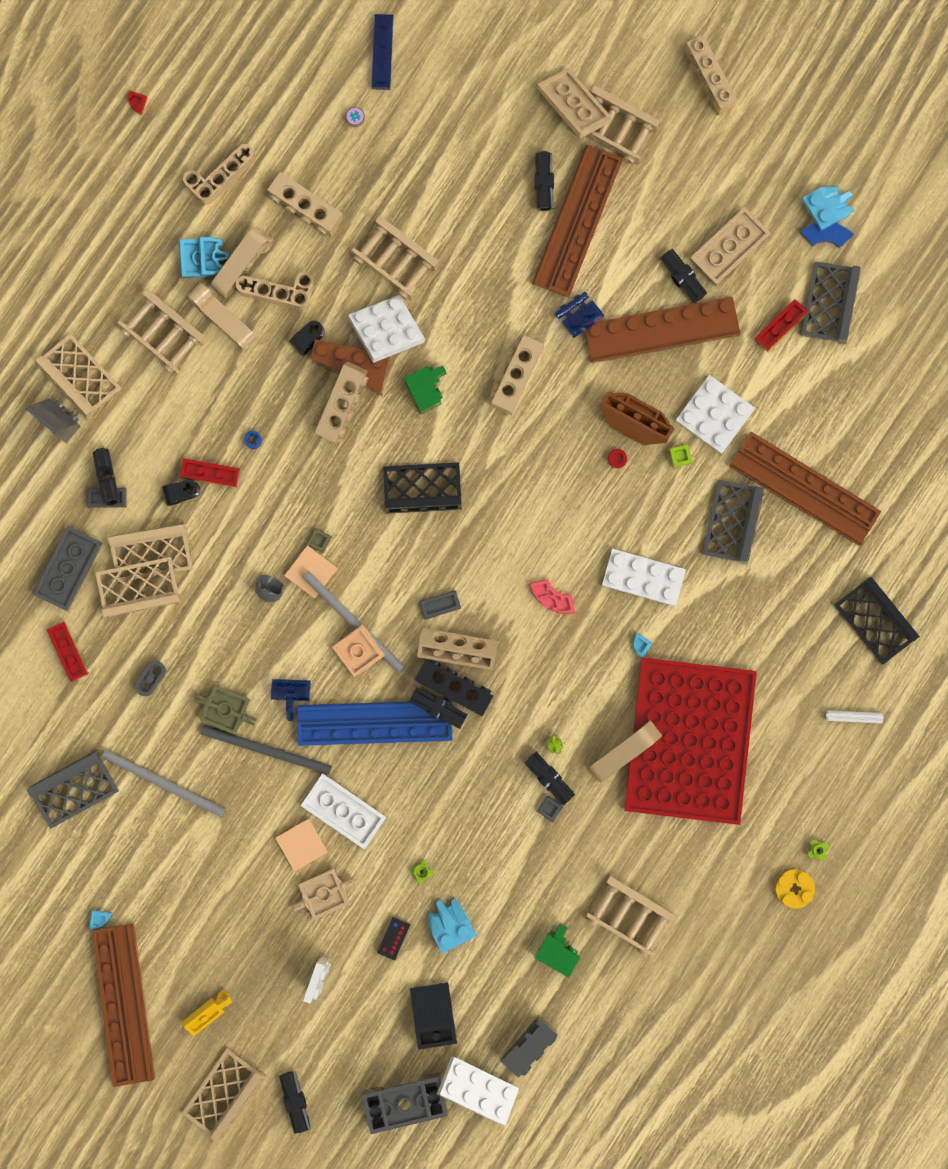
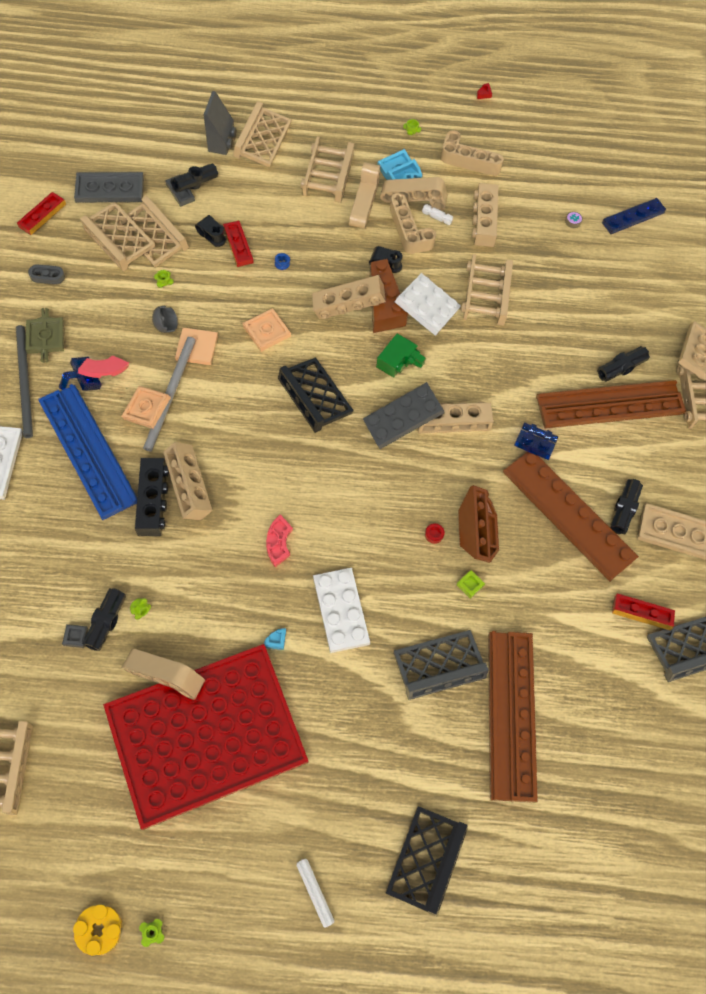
camera: 55 degrees right, 20 degrees down
olive tile [306,528,332,554] -> none
black piece [409,687,468,729] -> none
dark grey tile [419,590,461,620] -> none
white plate [675,375,755,454] -> none
none -> coral tile [78,355,129,378]
none -> lime plate [154,270,174,288]
none -> light nougat tile [243,308,291,352]
none -> dark grey plate [363,382,445,449]
none -> lime plate [403,119,421,135]
none -> white axle [422,204,453,225]

